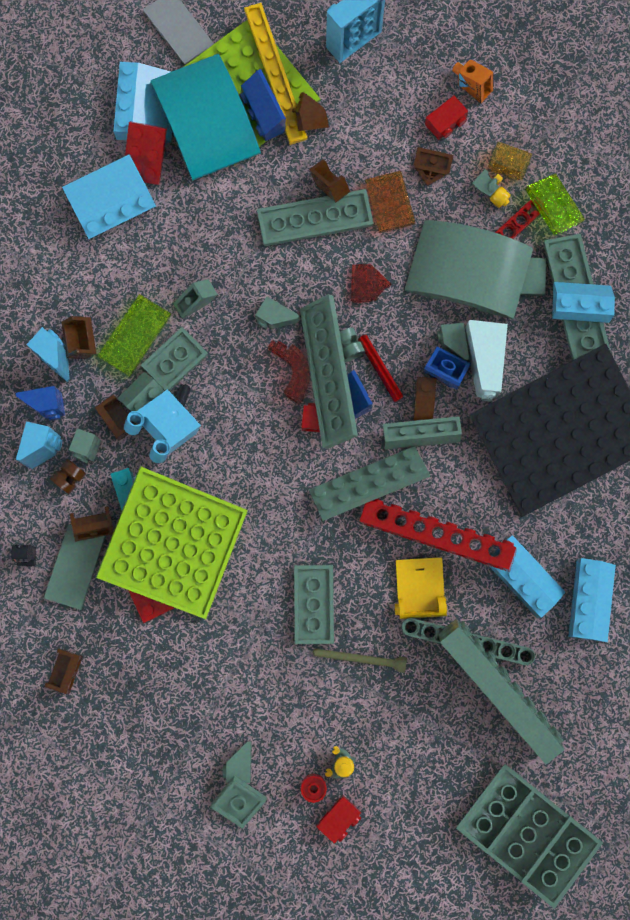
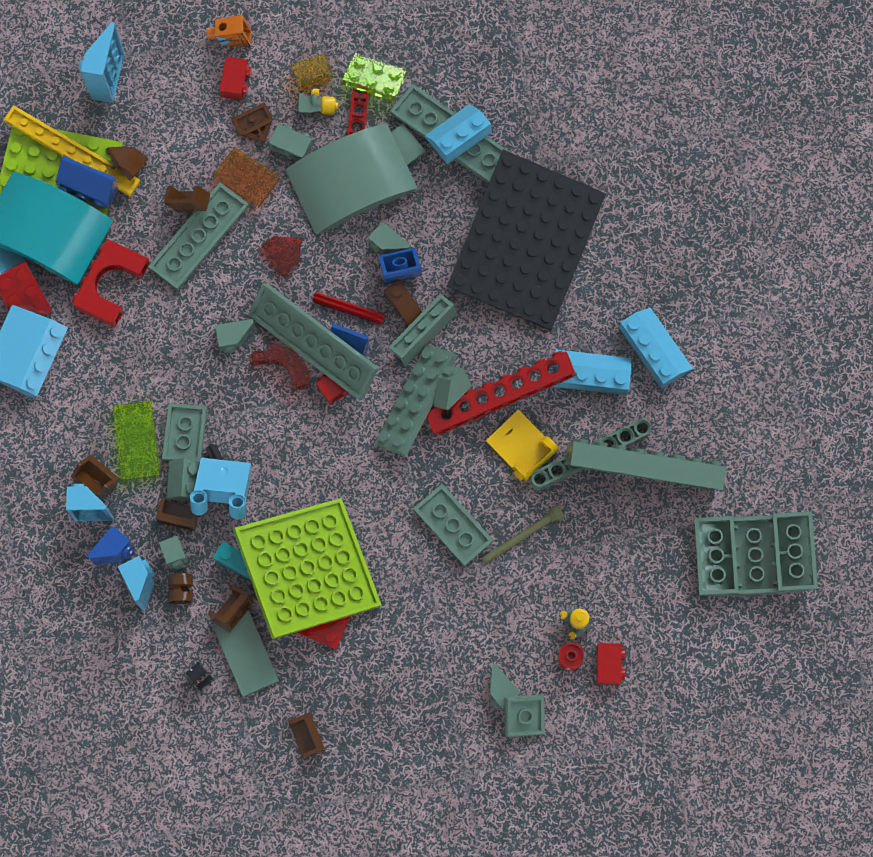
camera: 40 degrees left, 5 degrees down
sand green slope [173,279,218,319] -> none
sand green wheel [340,327,365,362] -> none
light aqua slope [465,320,508,402] -> none
none -> red arch [72,239,150,328]
none -> sand green brick [269,124,313,161]
none -> sand green slope [434,366,472,410]

